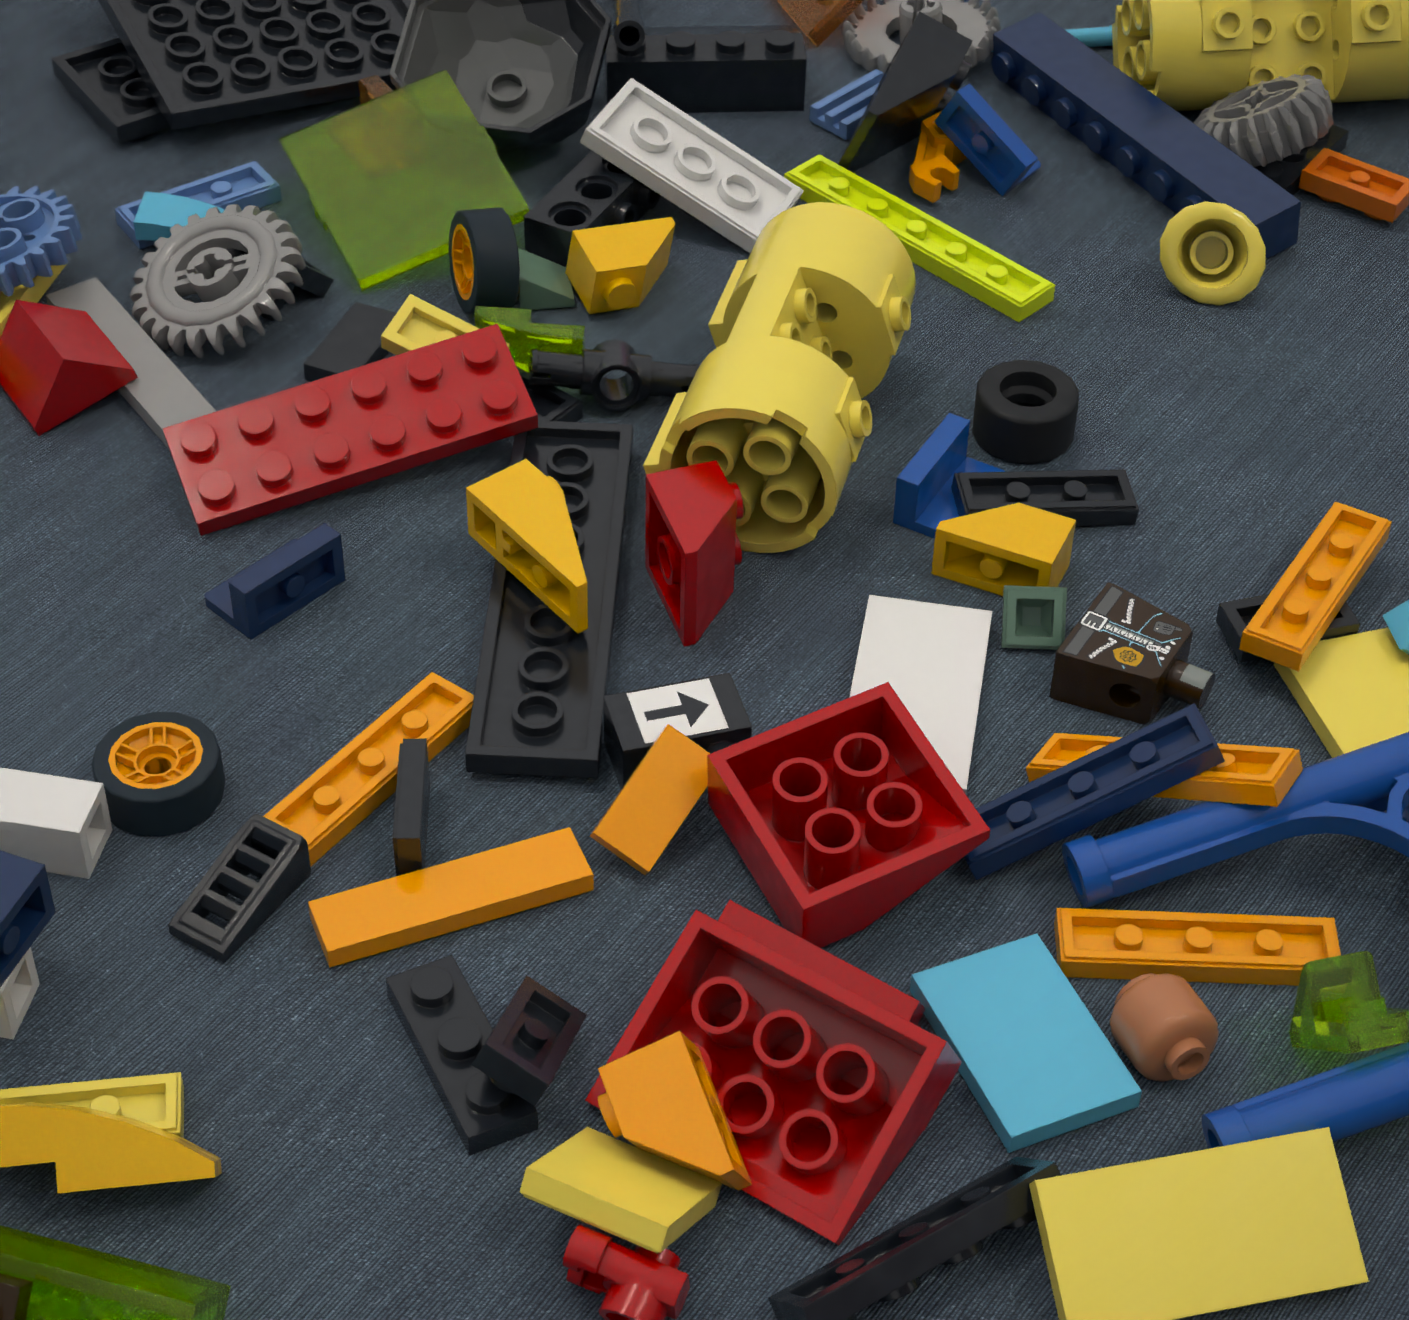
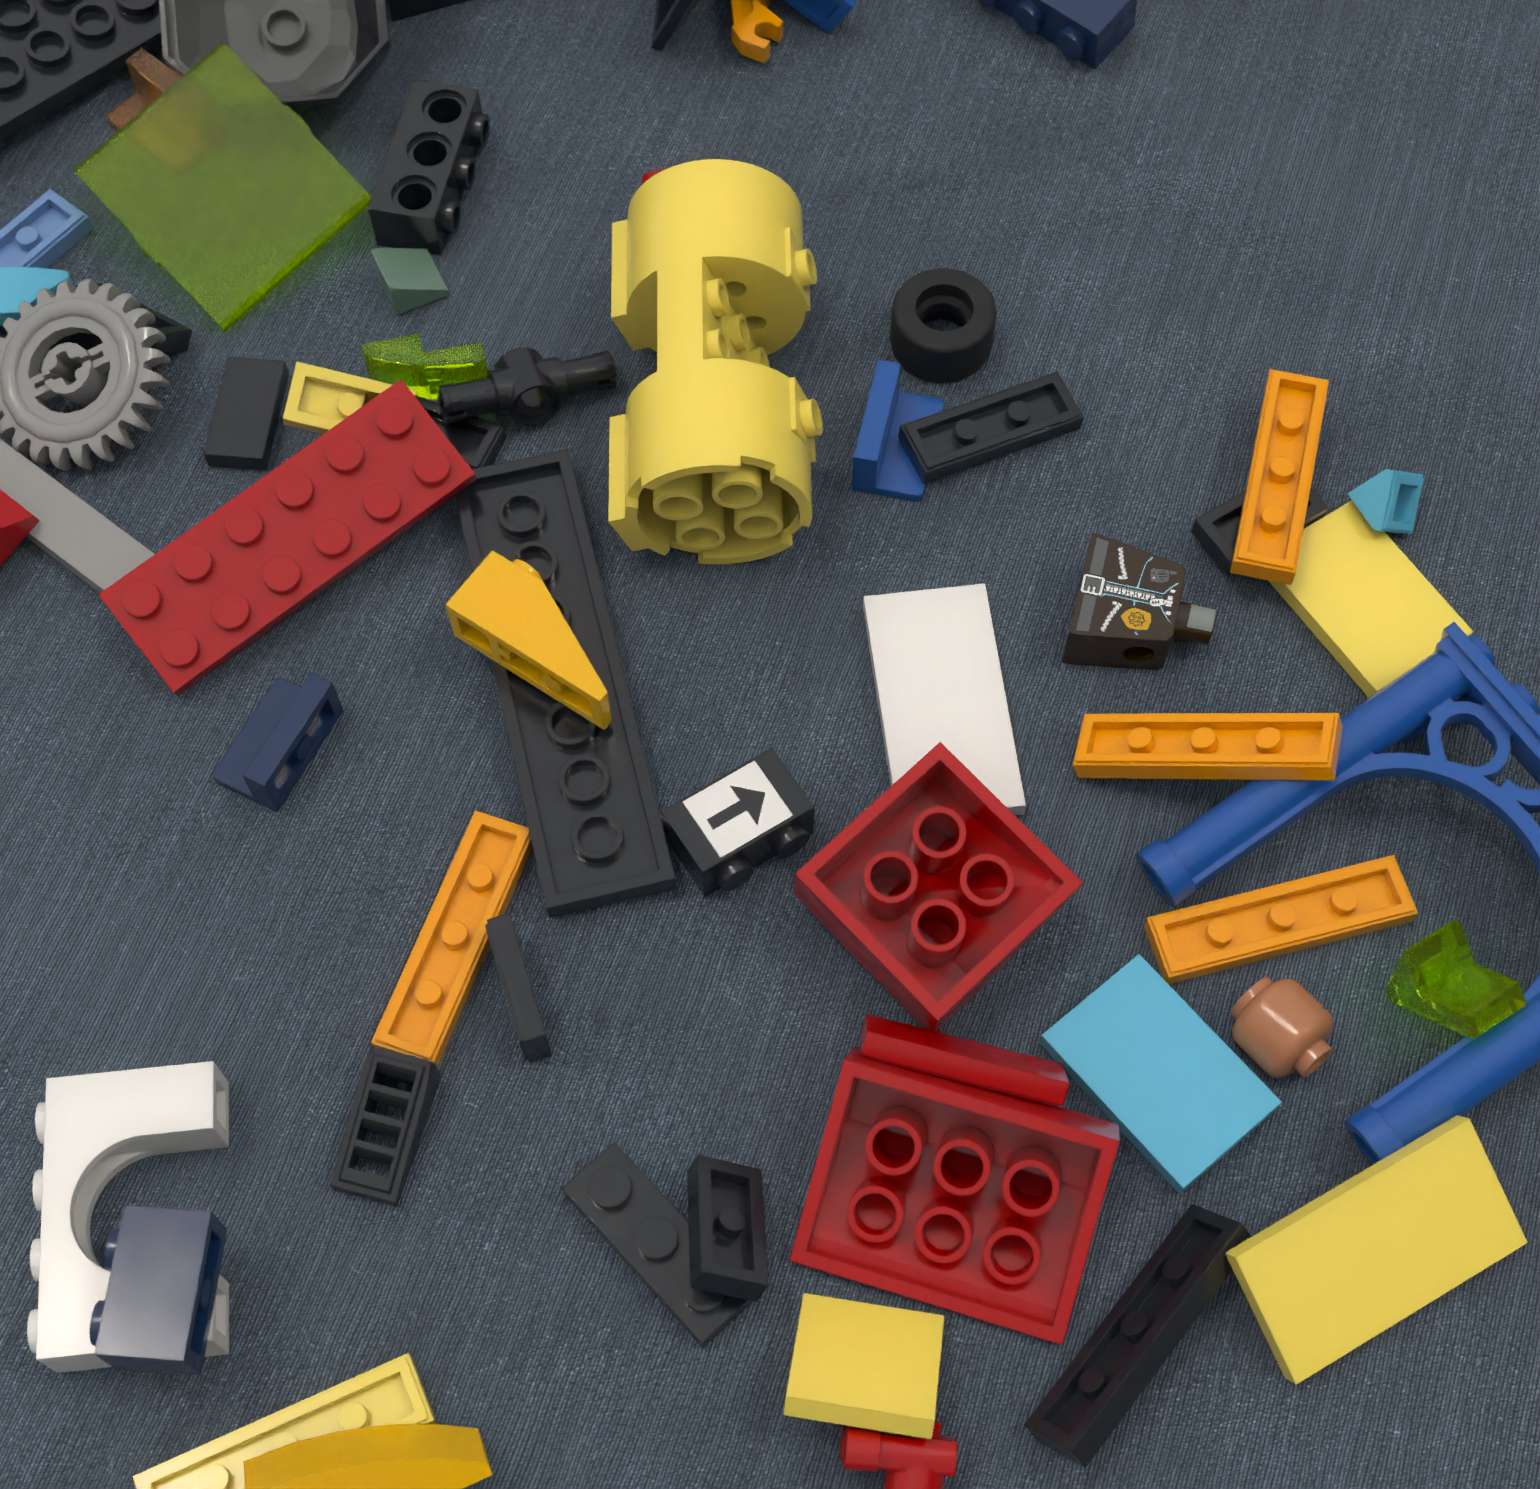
camera: 15 degrees left, 20 degrees up
black wheel [91,712,225,837] -> none
light orange tile [308,827,594,968] -> none
black wheel [449,207,520,313] -> none
yellow slope [565,217,676,314] -> none
white tile [580,78,804,253] -> none
light orange tile [590,724,710,875] -> none
light orange slope [598,1031,752,1191] -> none
red slope [645,460,744,647] -> none
neon yellow tile [784,154,1055,322] -> none
yellow slope [931,503,1076,596] -> none
dark blue tile [964,703,1225,880] -> none
sand green slope [1001,585,1067,650] -> none
light yellow hat [1160,201,1266,306] -> none

